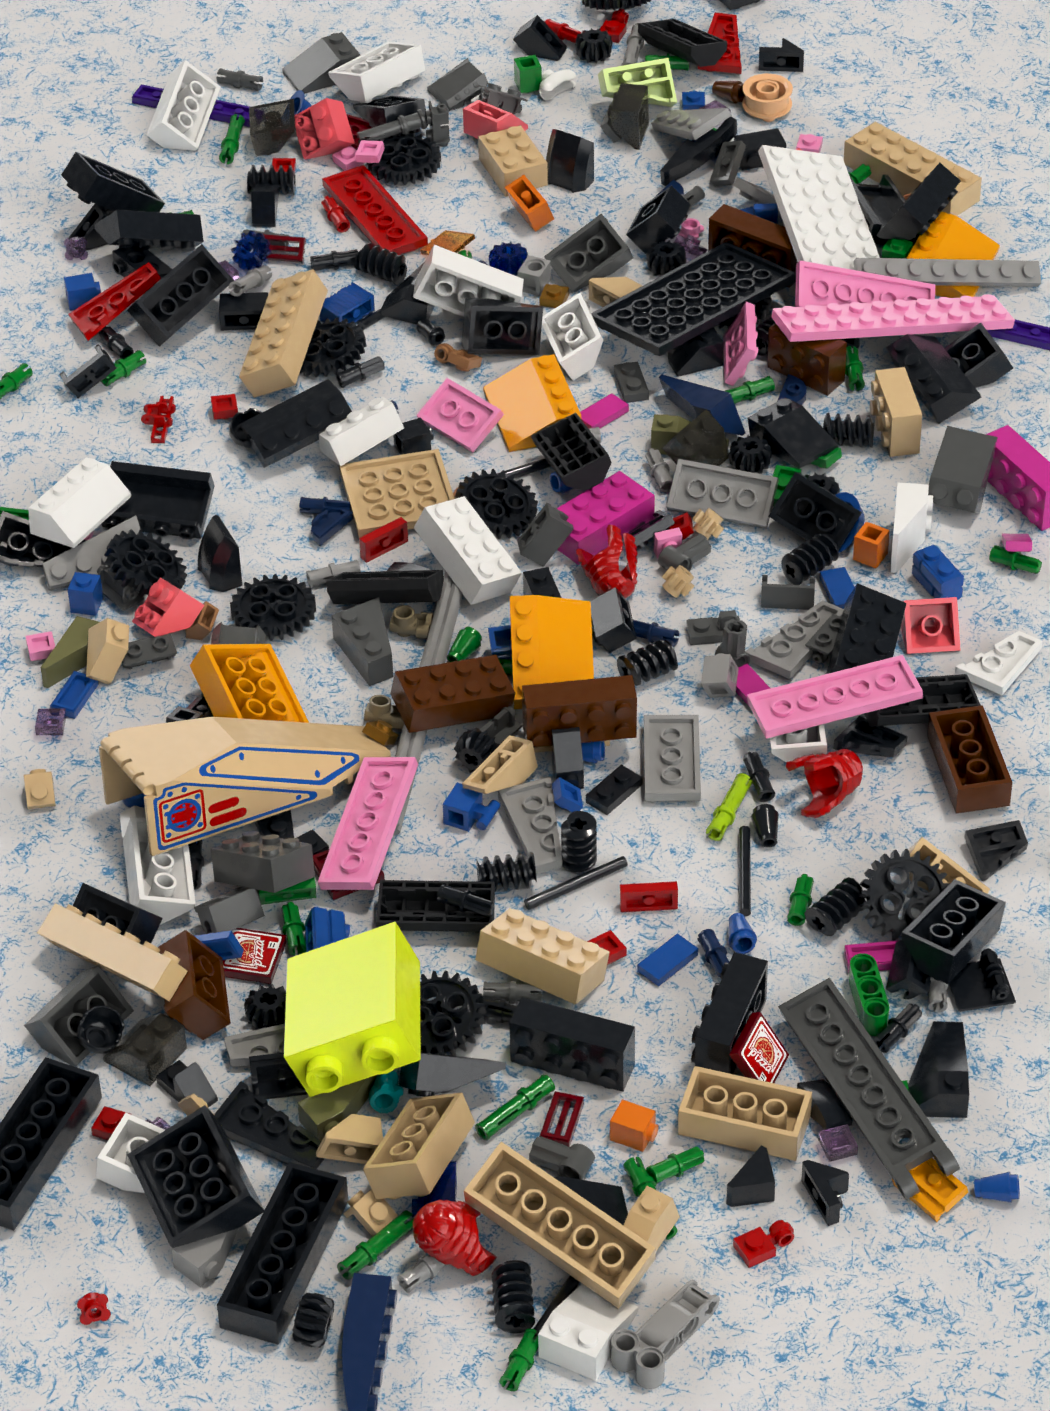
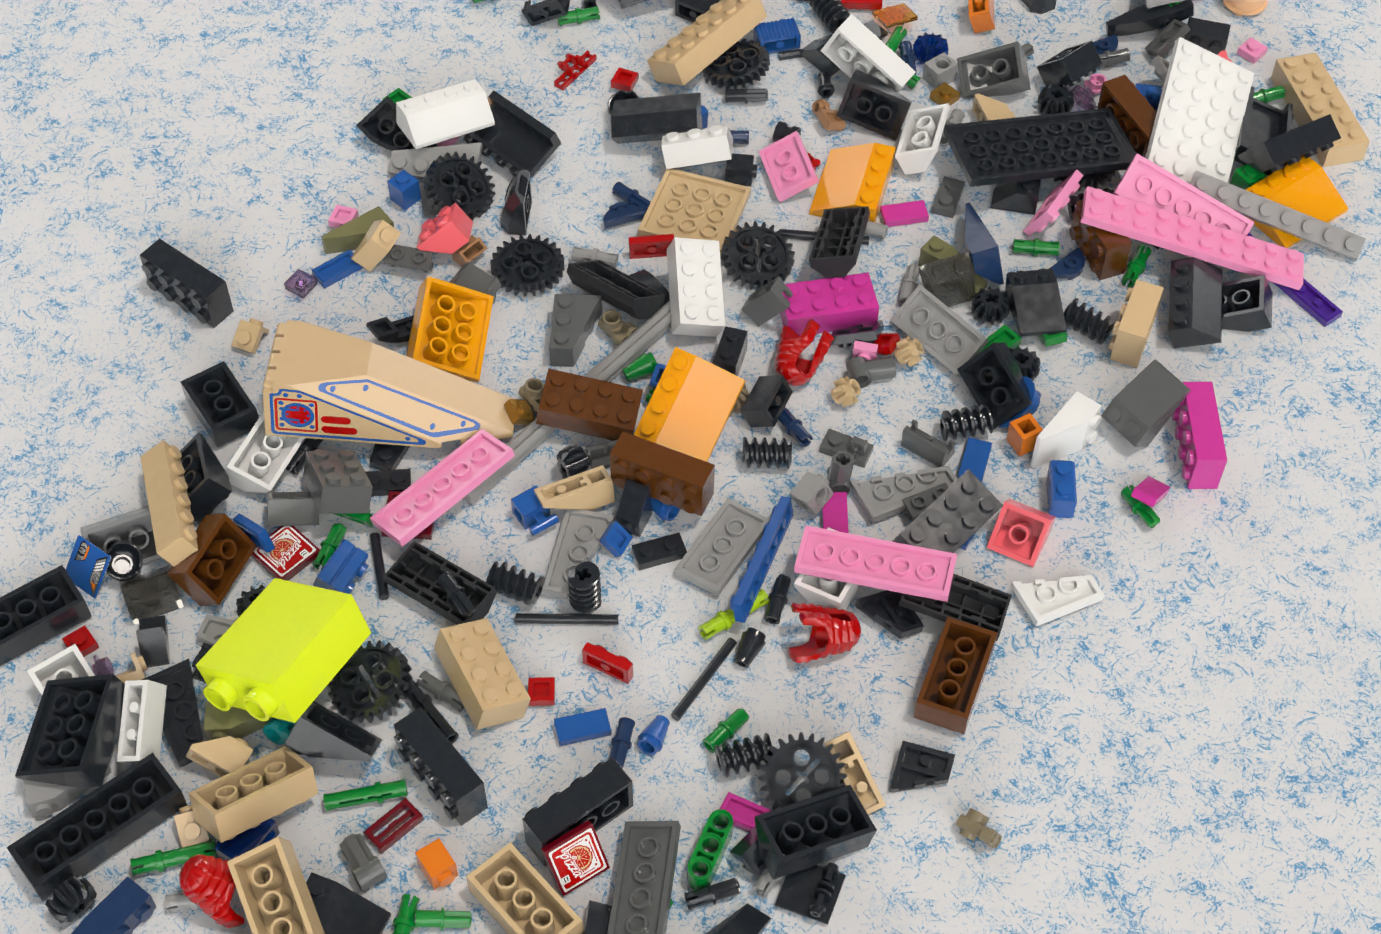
camera: 30 degrees right, 10 degrees up
none -> blue sticker [66,535,111,598]
none -> white brick [117,680,167,765]
none -> black brick [181,361,259,447]
none -> black bar [369,533,389,600]
none -> blue plate [730,496,794,623]
none -> black wheel [773,121,801,142]

